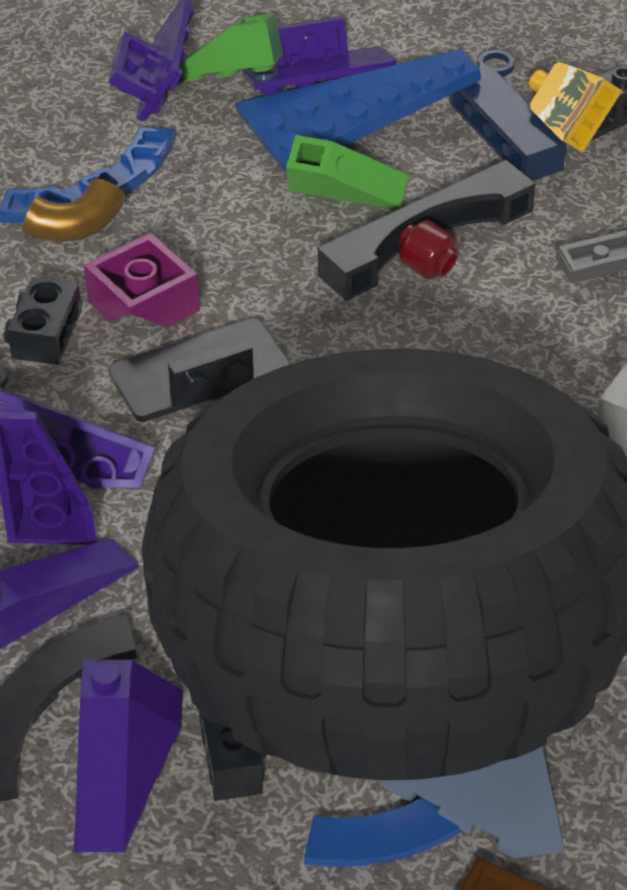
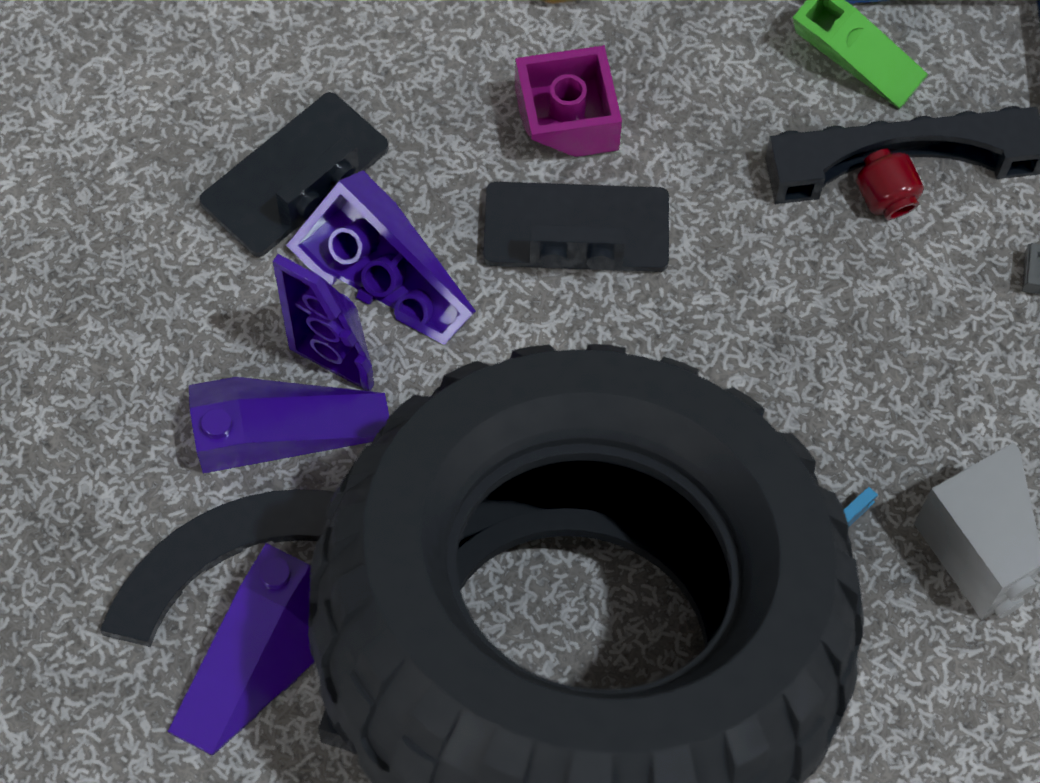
camera: 25 degrees right, 20 degrees up
black brick [4,277,82,365] -> none

